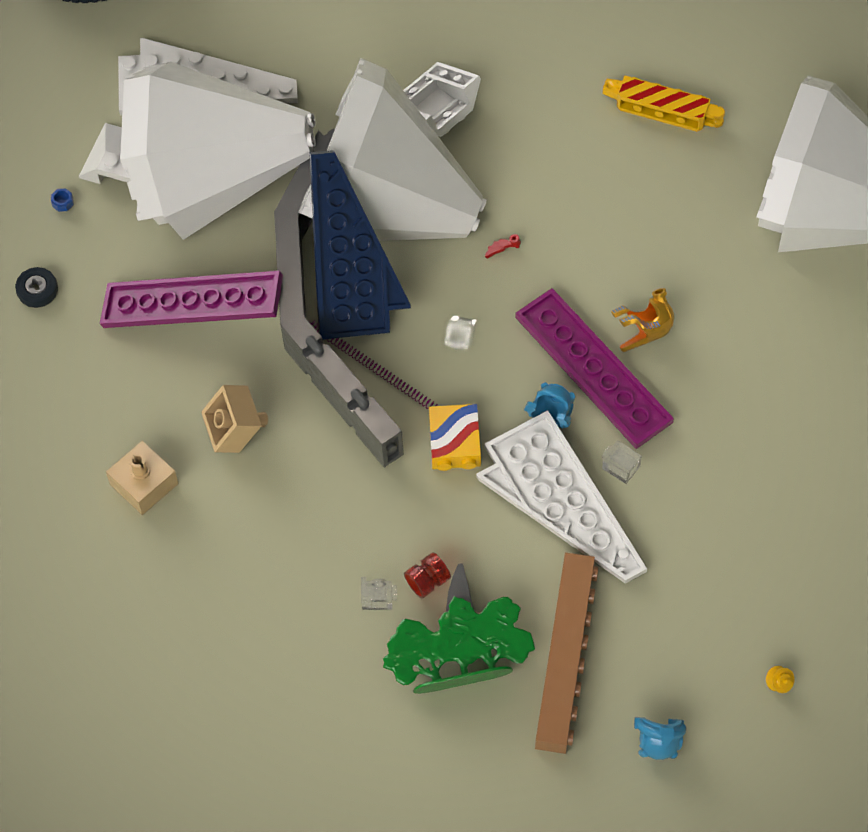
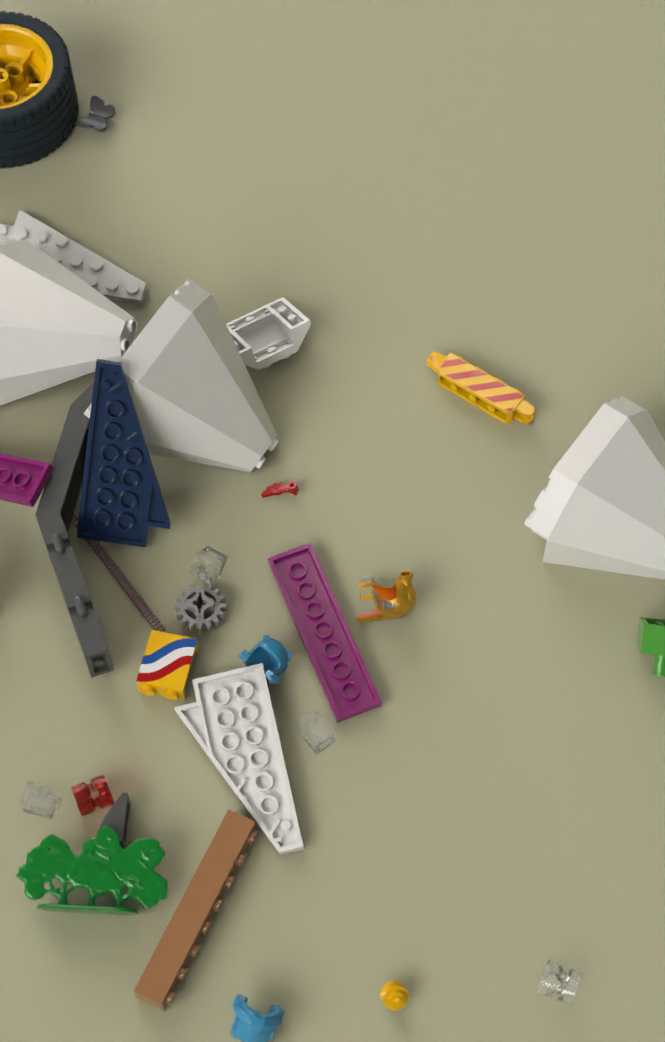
camera: 15 degrees right, 0 degrees up
none -> light grey gear [175,582,227,633]

